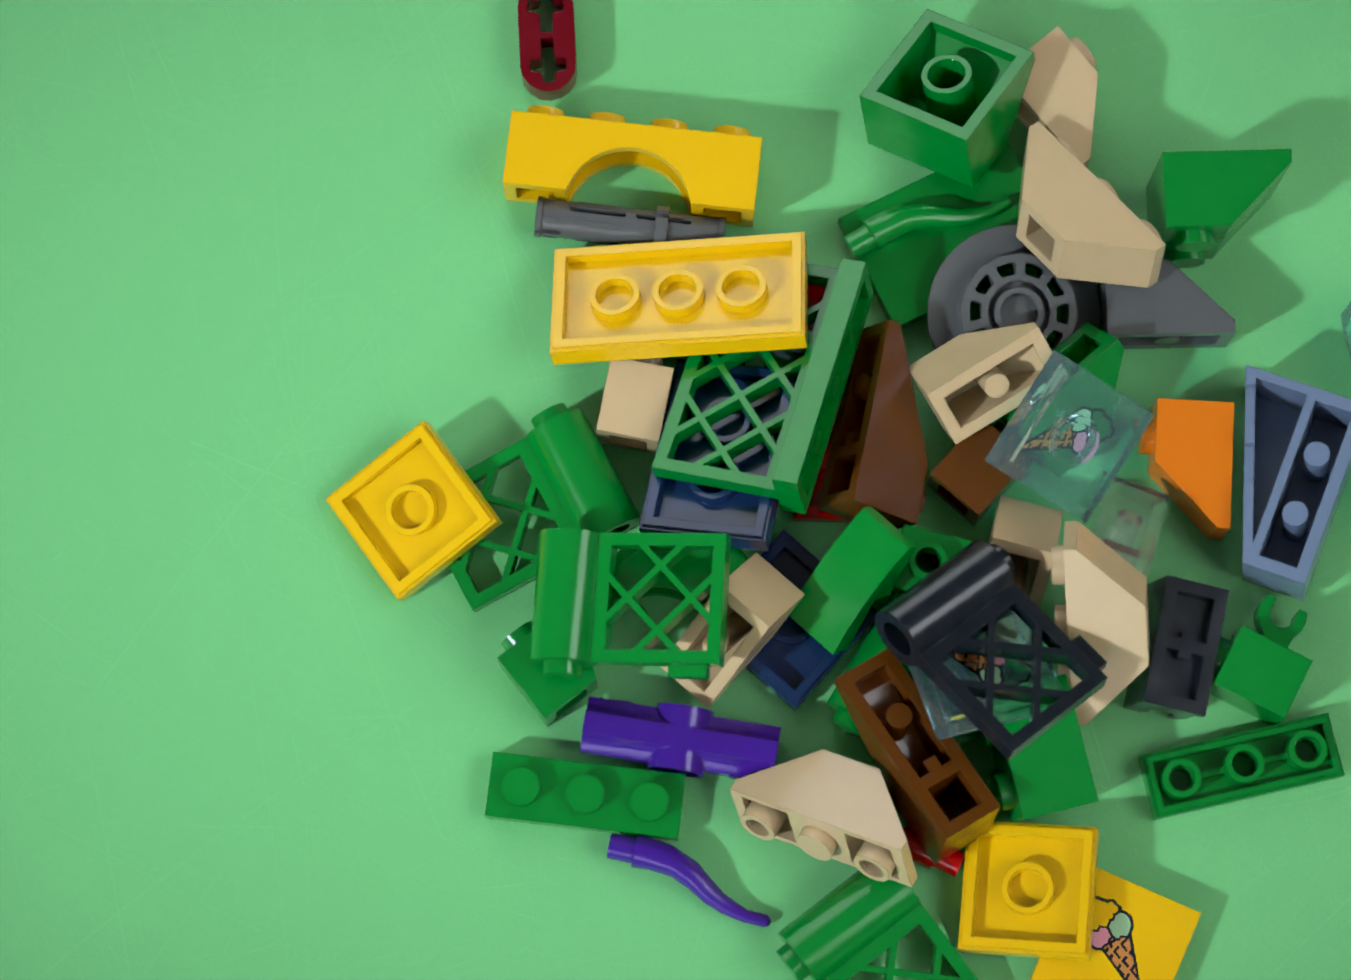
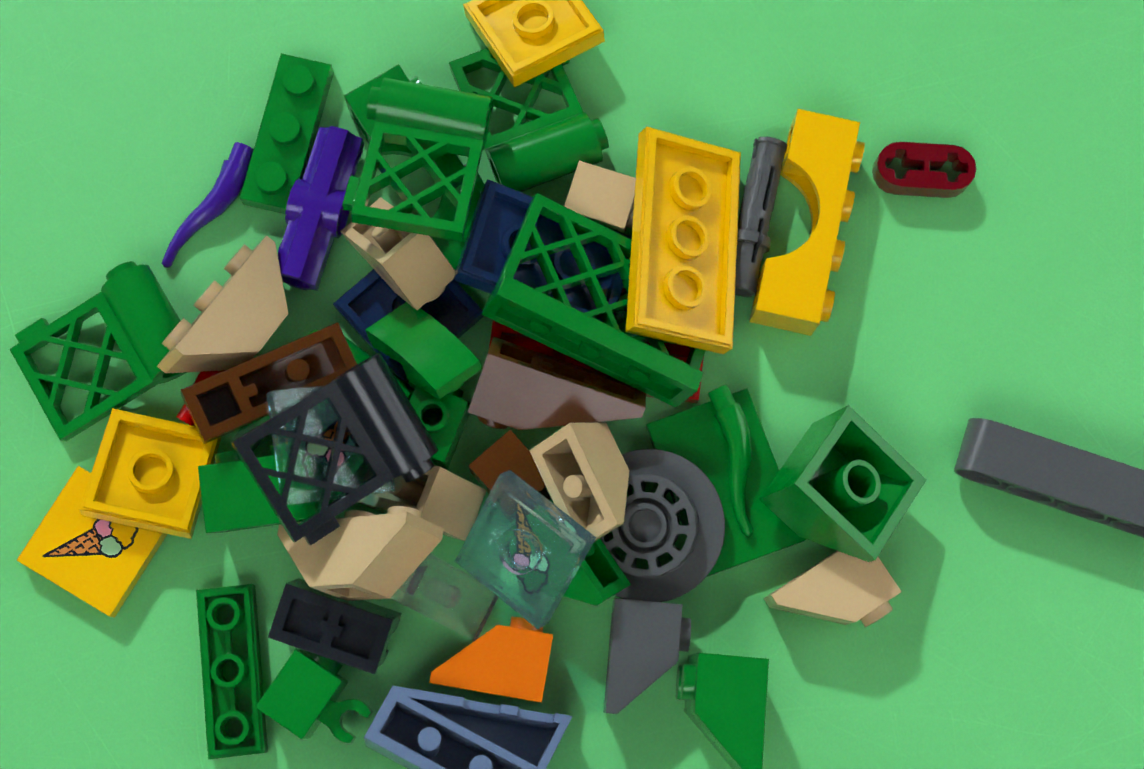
camera: 90 degrees right, 0 degrees up
tan slope [1016,121,1166,288] -> none

